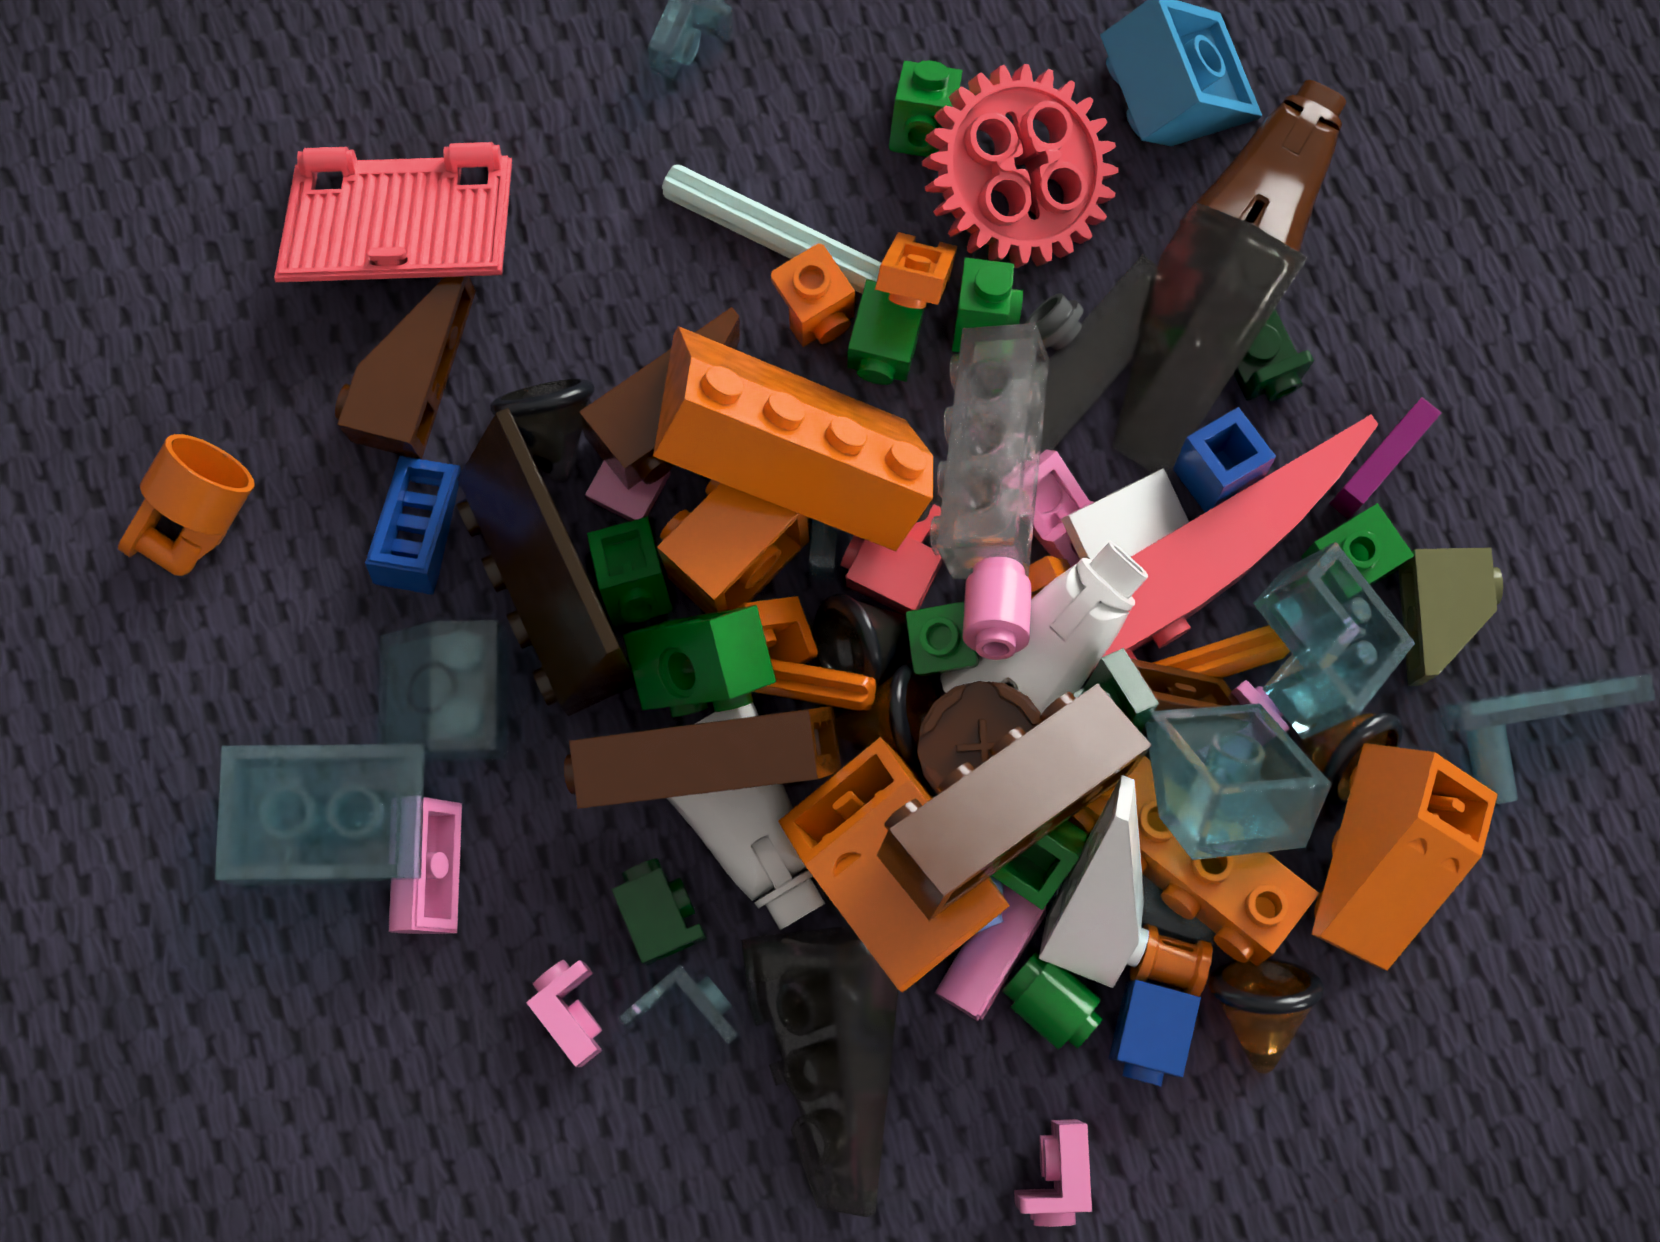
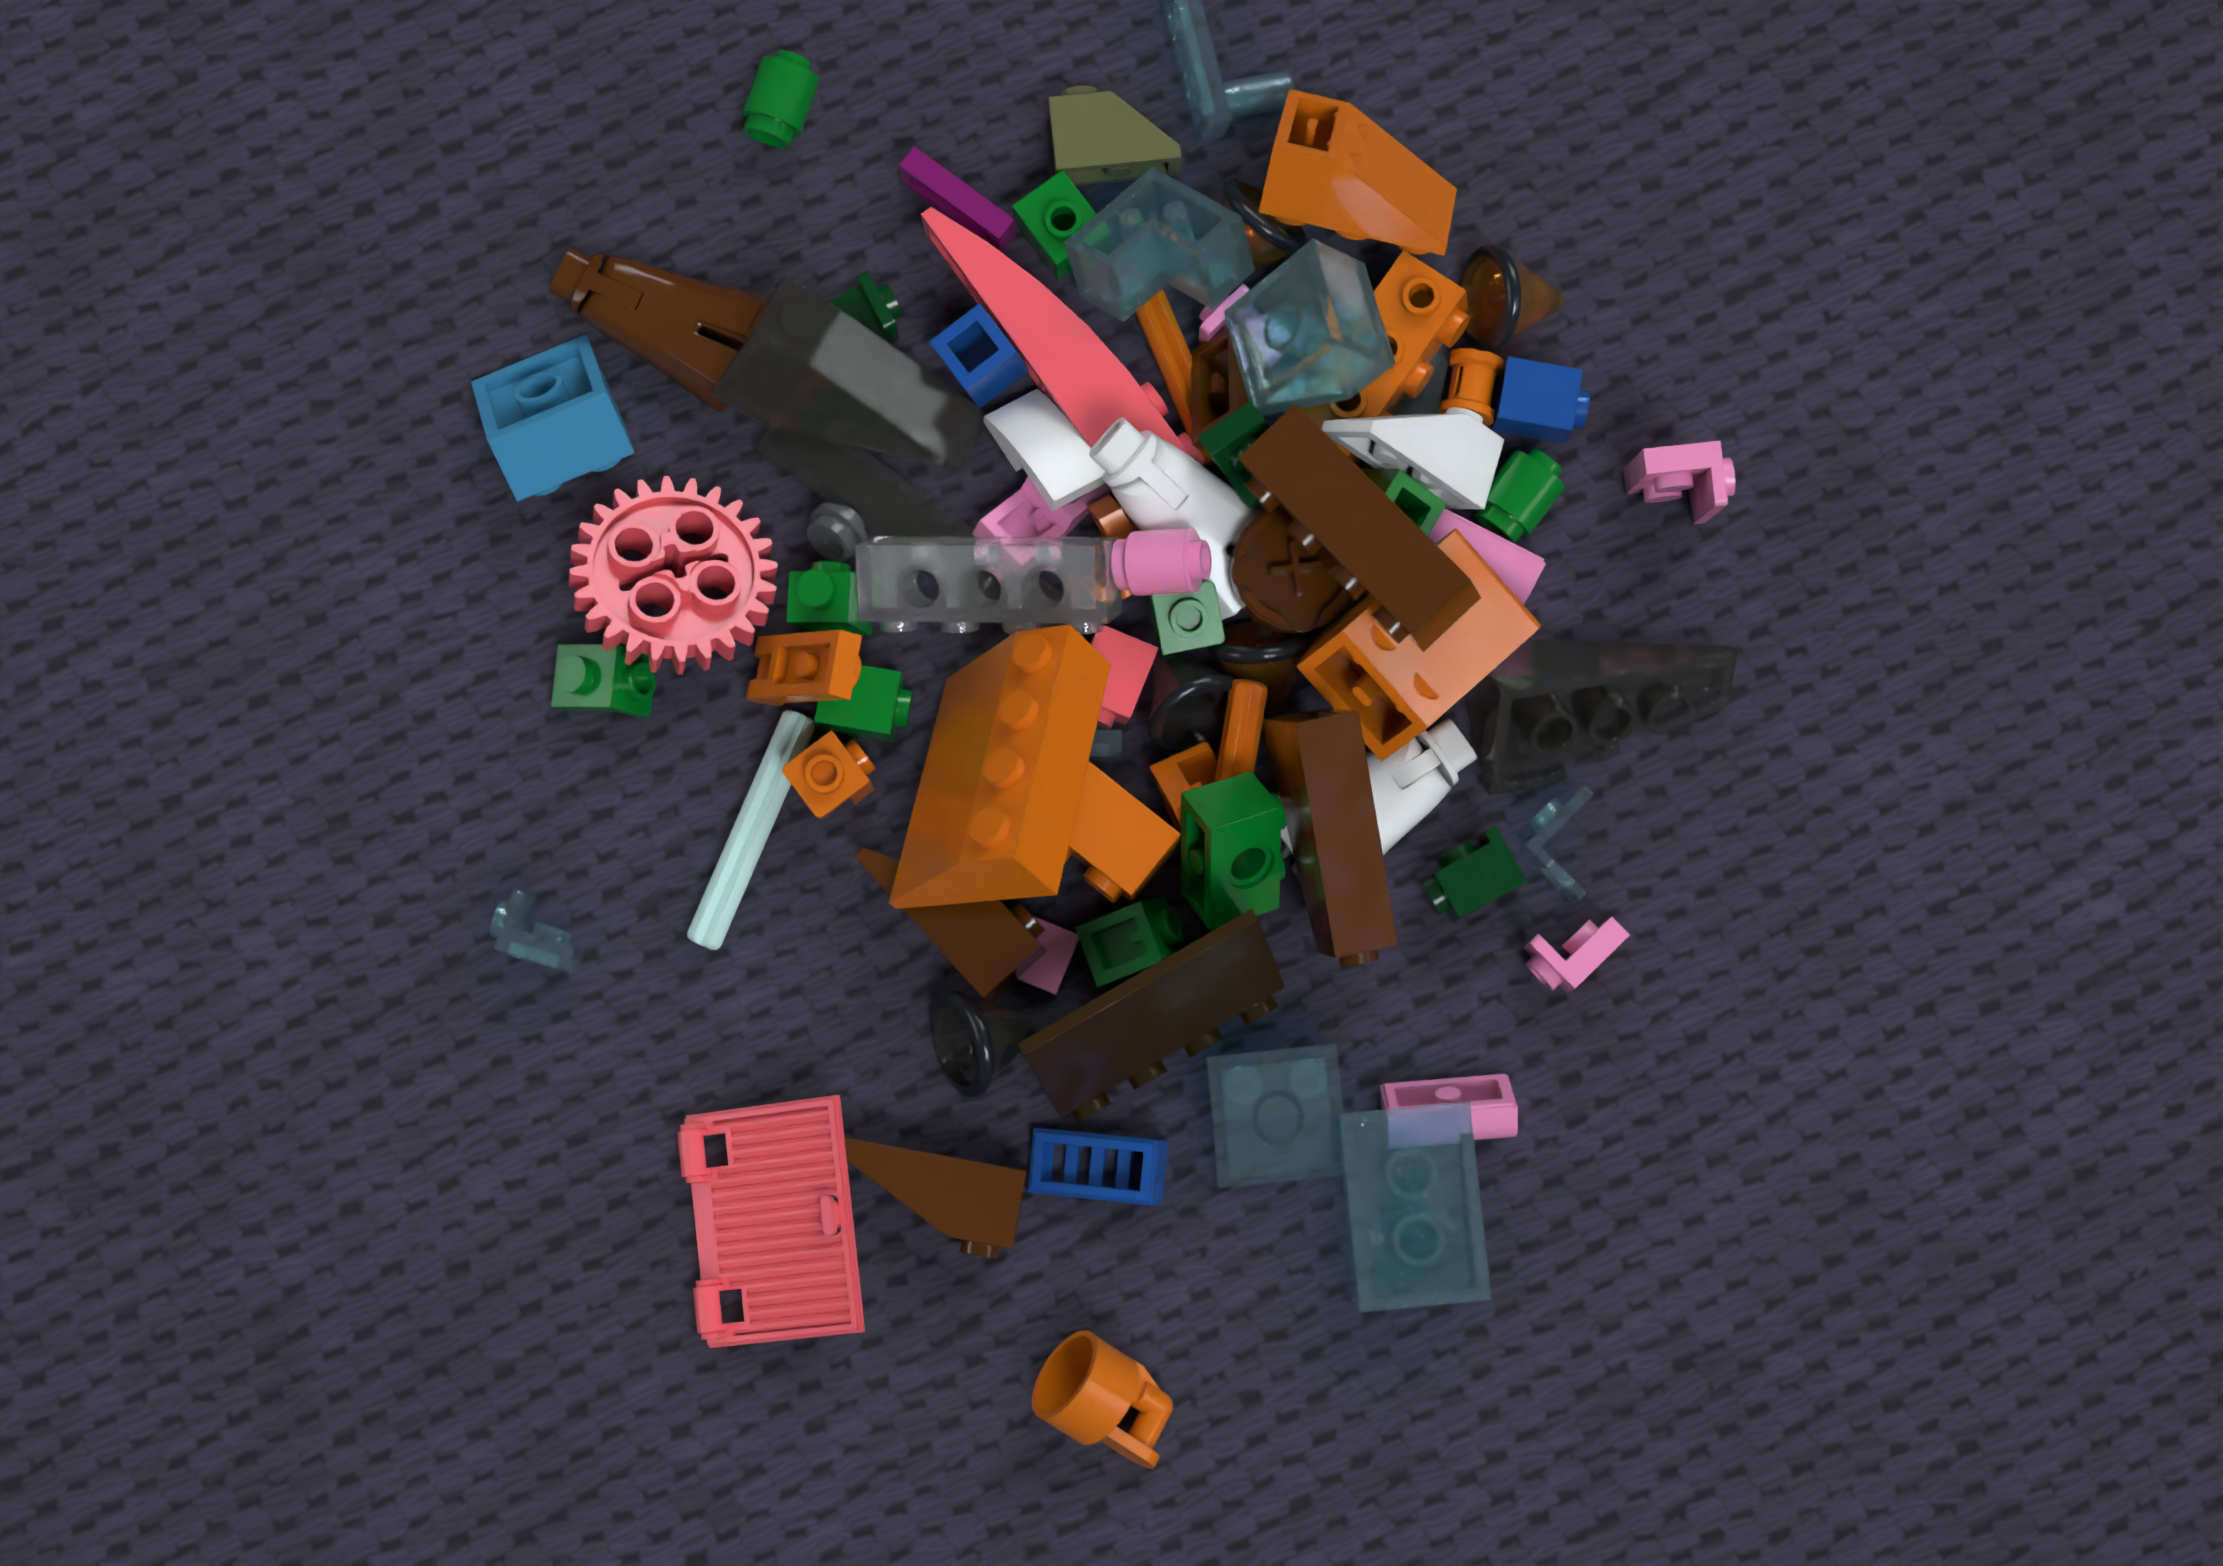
camera: 95 degrees left, 5 degrees up
none -> green brick [742,50,820,149]

